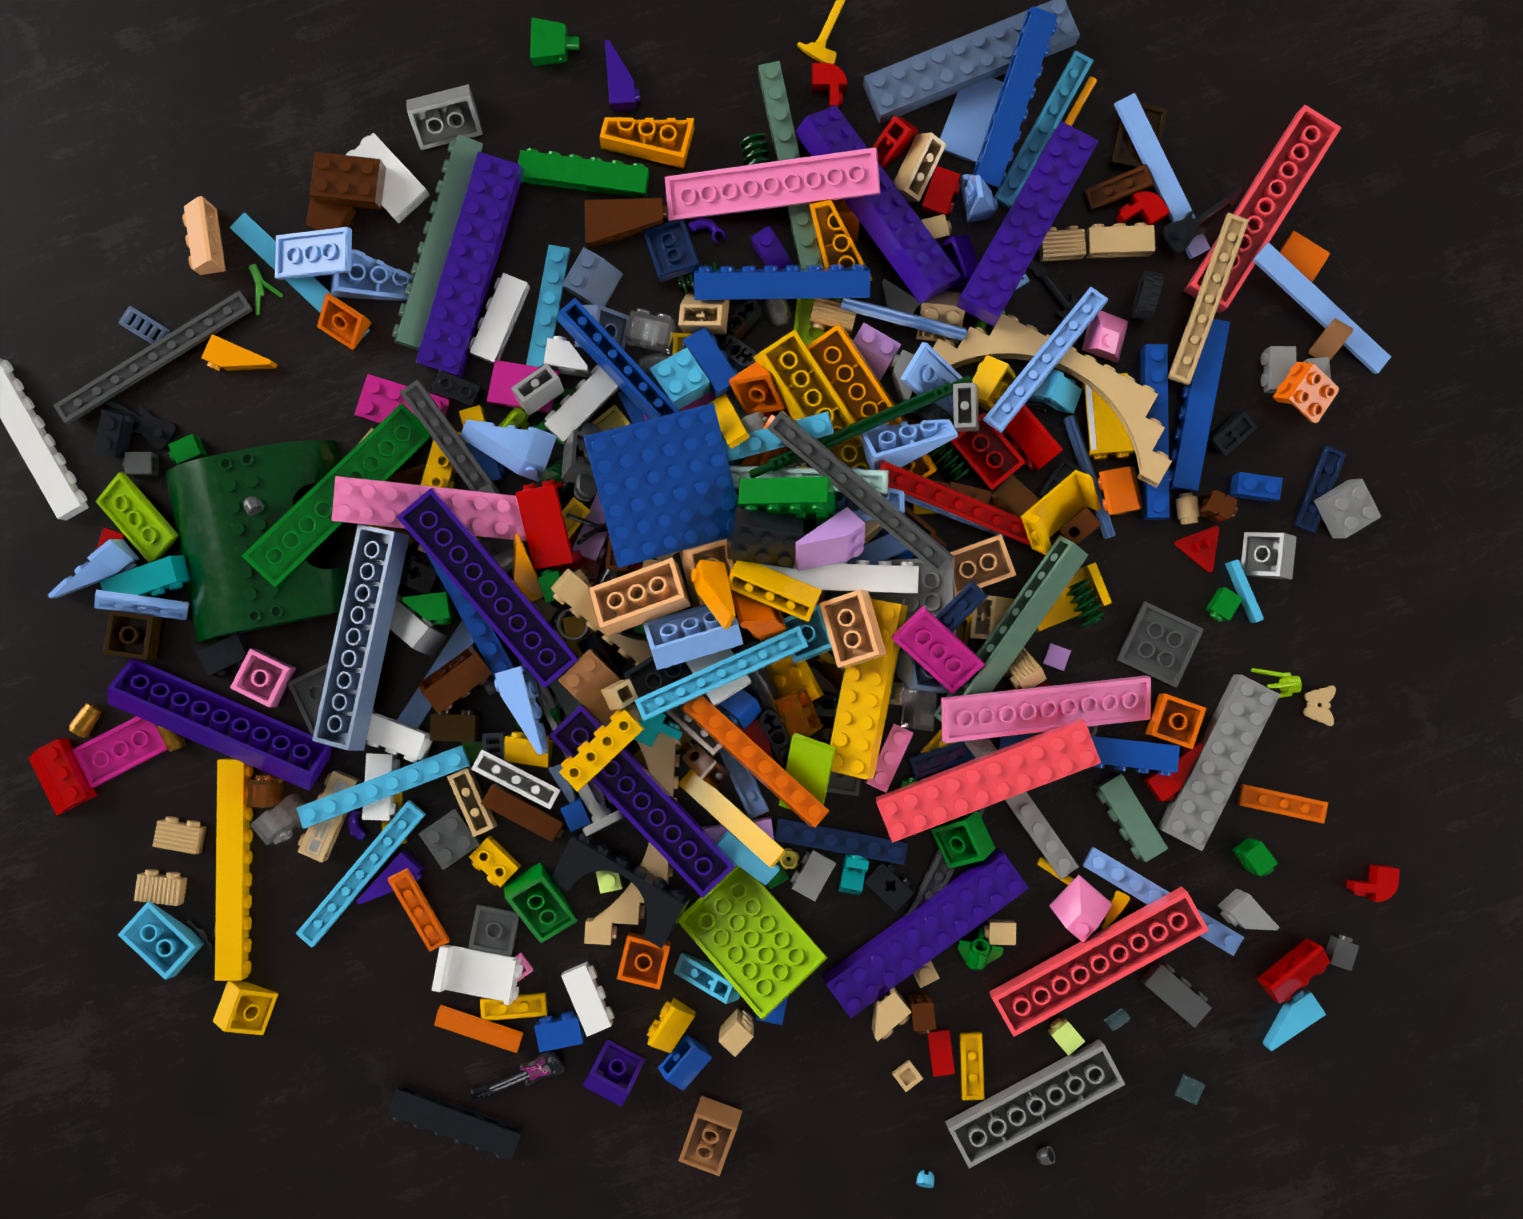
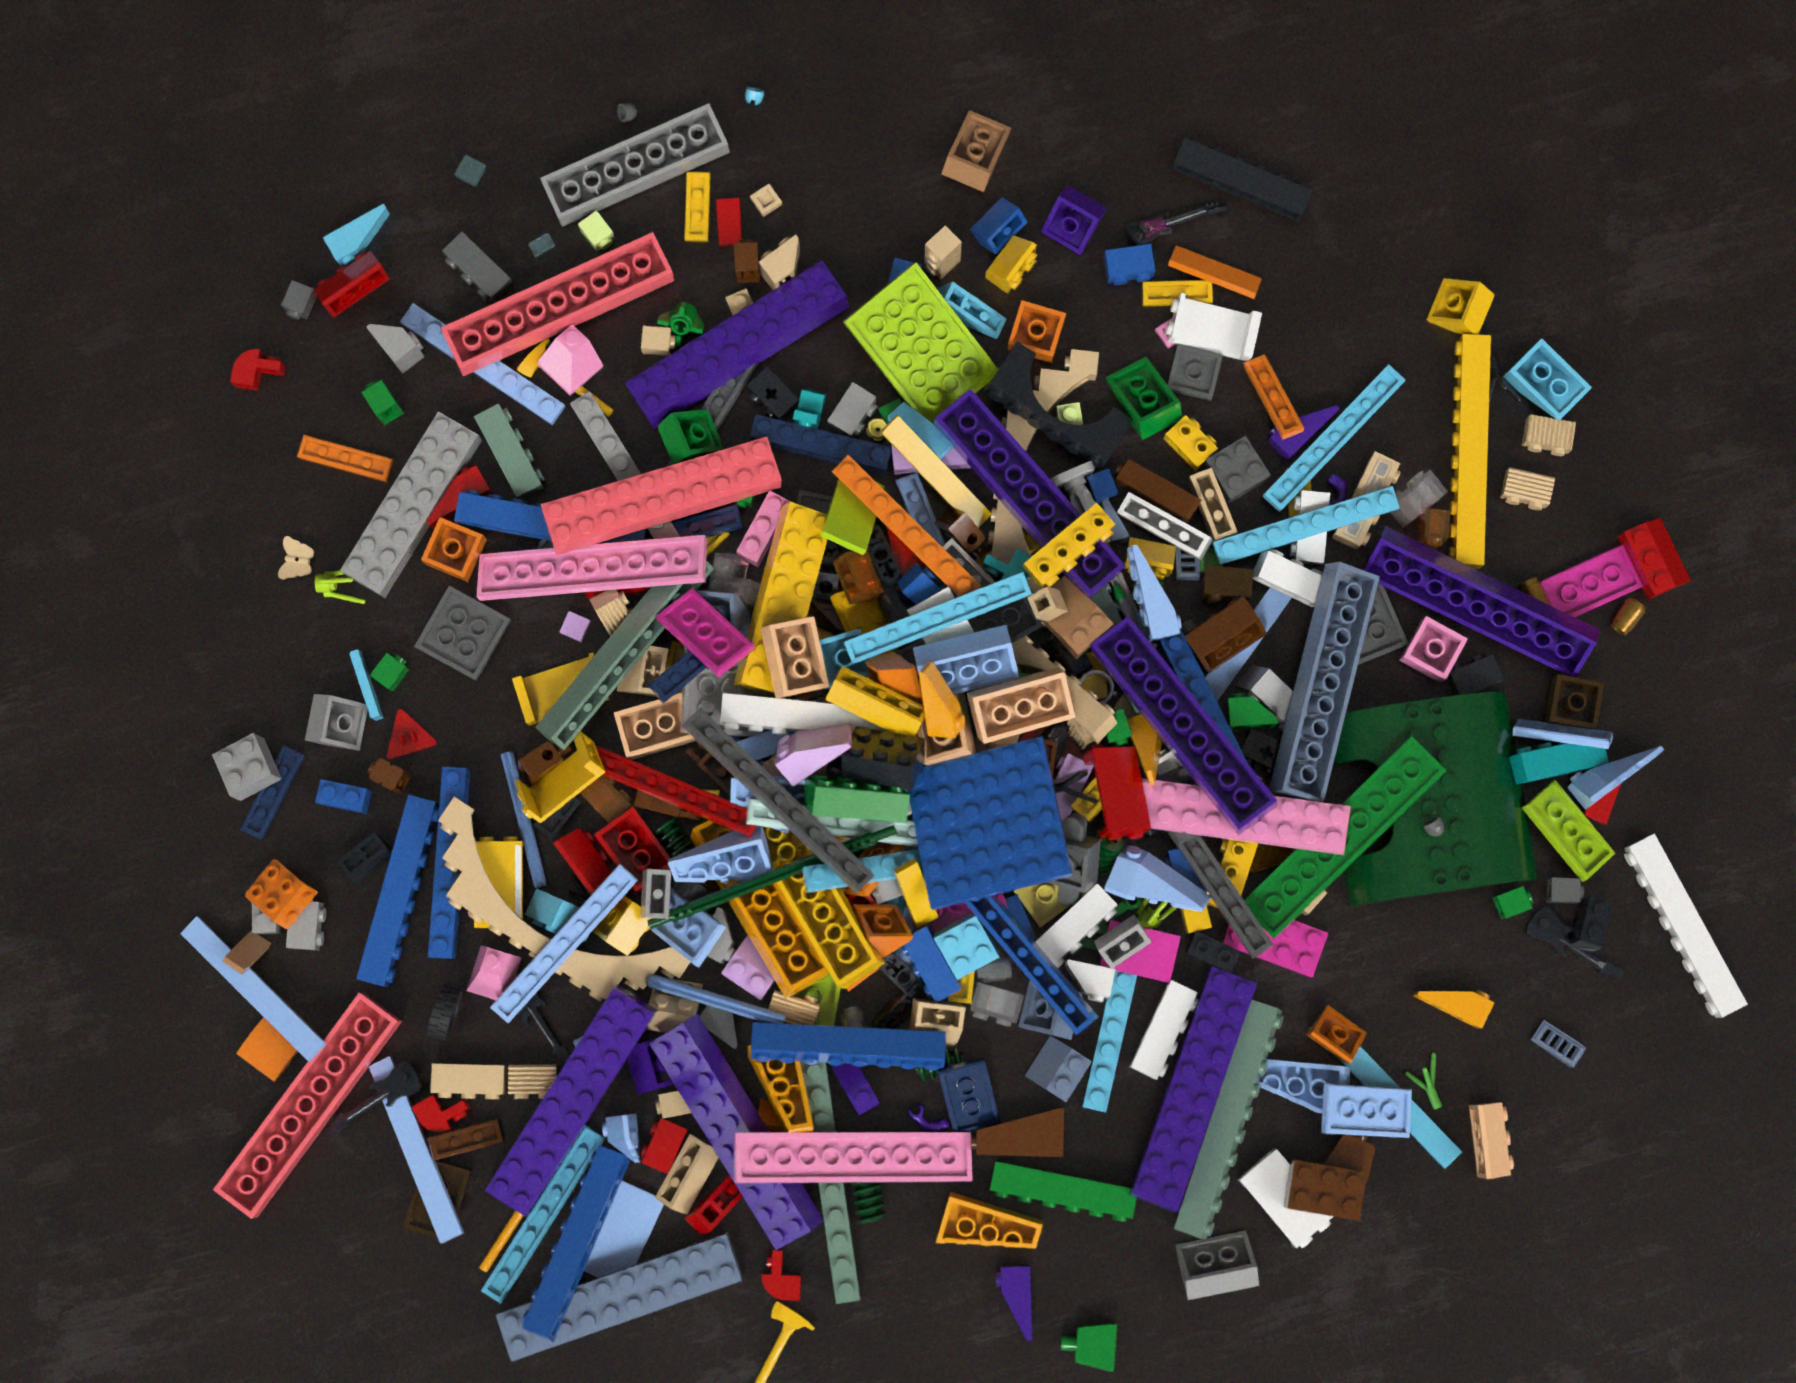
camera: 170 degrees left, 5 degrees down
dark grey plate [53,290,253,425] -> none
white brick [561,961,615,1037] -> none
dark green piece [1066,579,1105,628] -> none
orange slope [1098,466,1144,515] -> none
tan tile [1168,213,1249,385] -> none
tan brick [1175,492,1200,525] -> none

